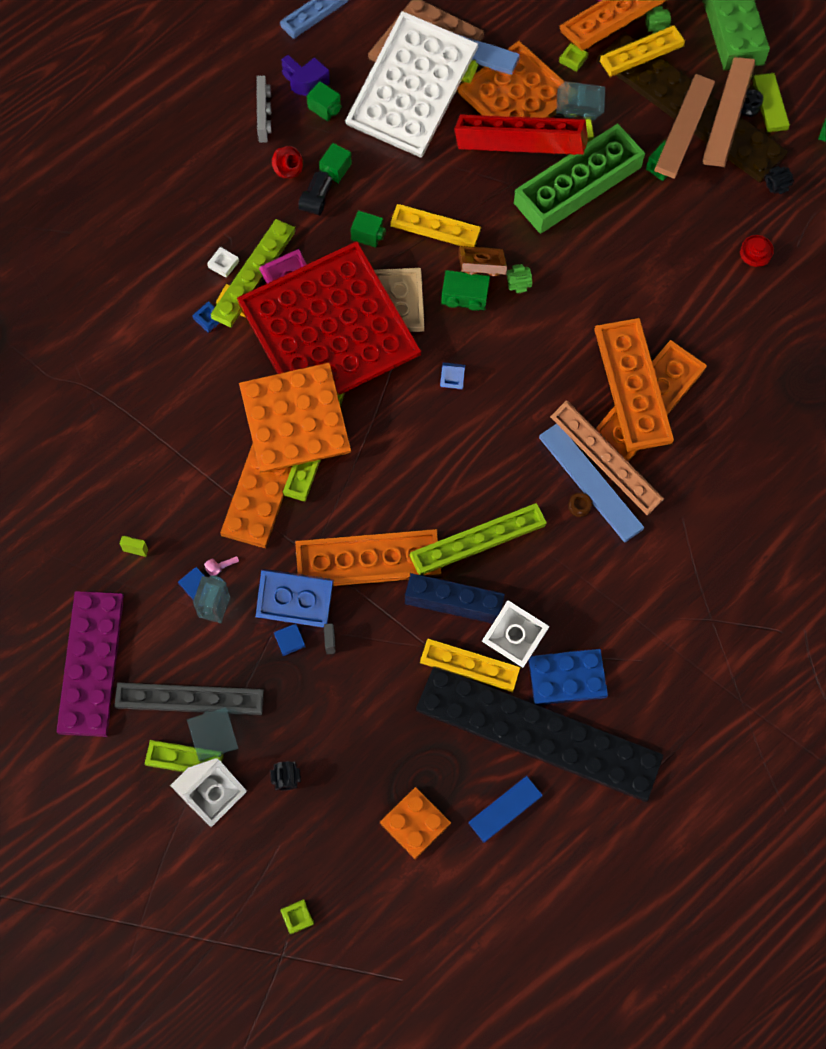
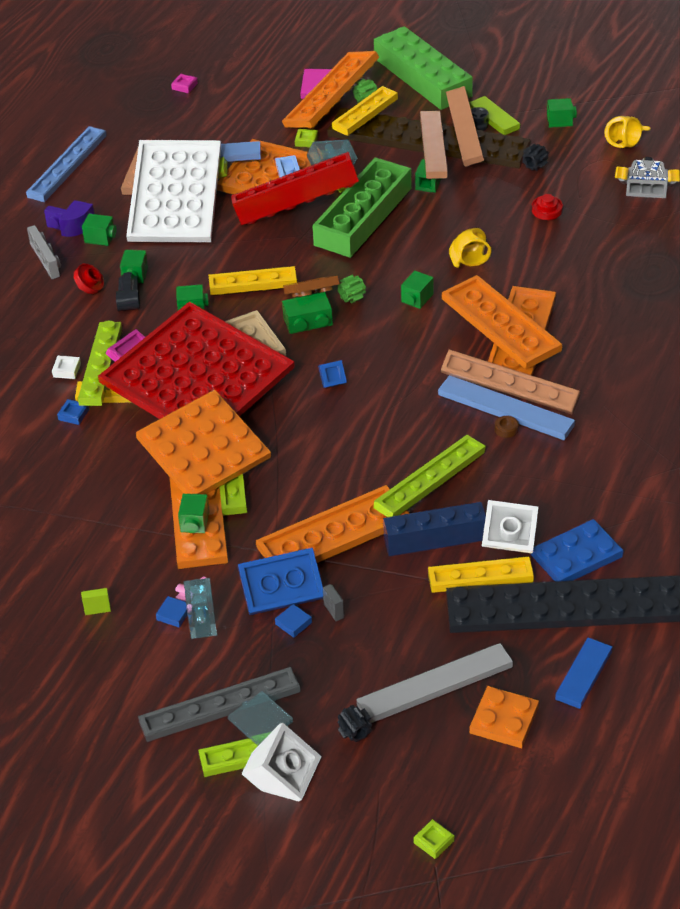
camera: 20 degrees left, 25 degrees down
magenta plate [56,591,124,737] -> none
none -> green brick [178,493,210,533]
none -> light blue plate [275,155,300,177]
none -> light grey tile [356,643,513,723]
none -> green brick [401,270,434,309]
none -> yellow piece [449,228,491,268]

